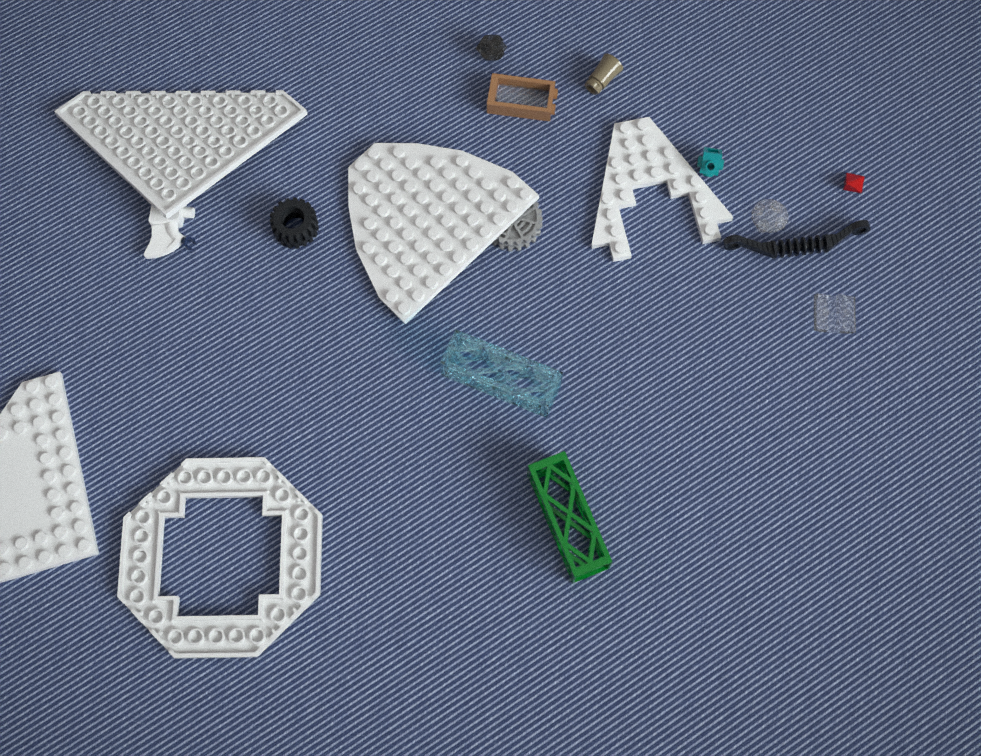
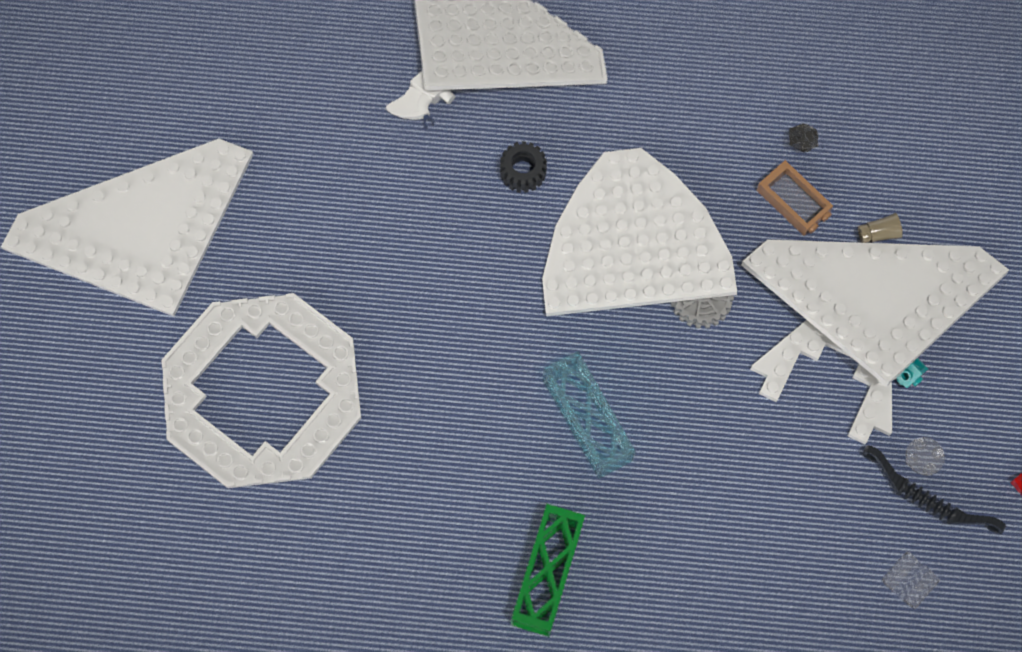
camera: 35 degrees right, 0 degrees up
none -> white plate [741,240,1009,386]

